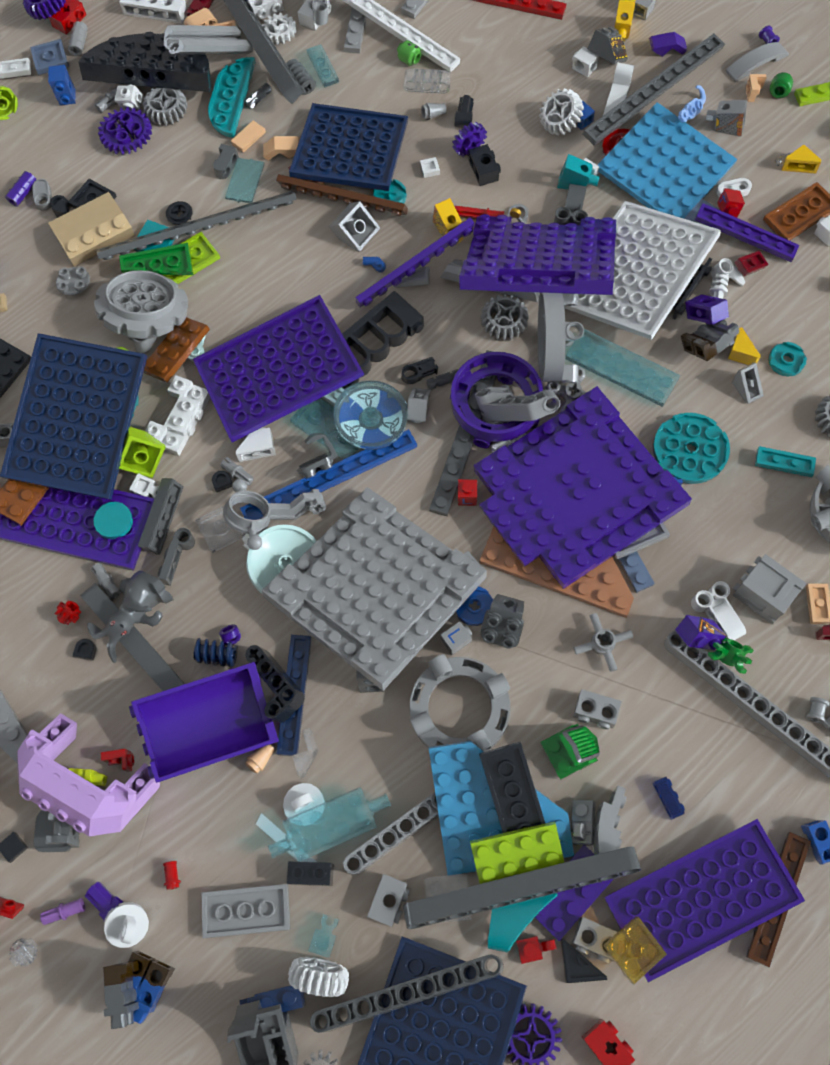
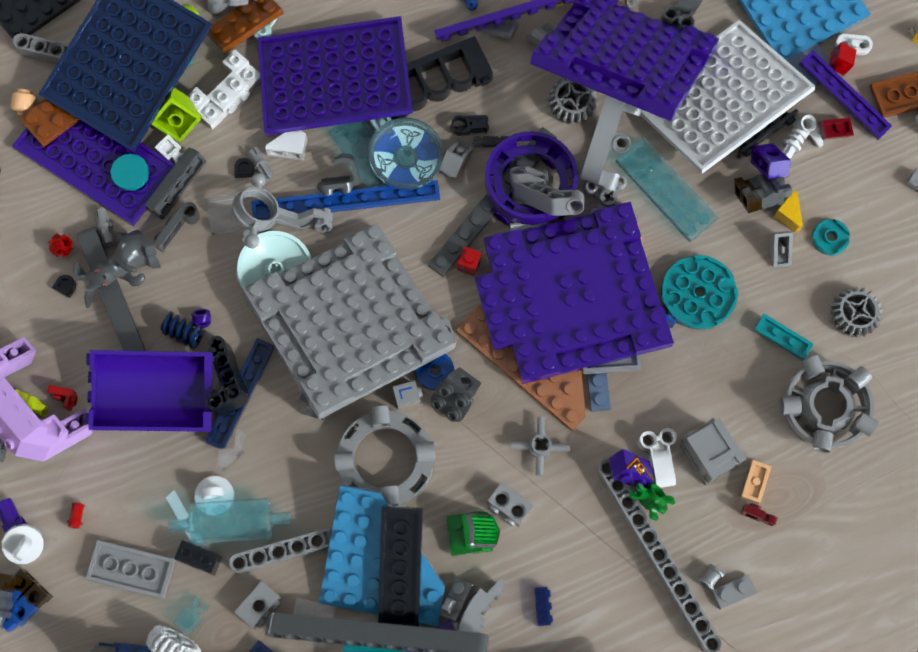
camera: 10 degrees right, 5 degrees up
light nougat cone [245,745,275,774] -> none
lime plate [470,821,565,884] -> none

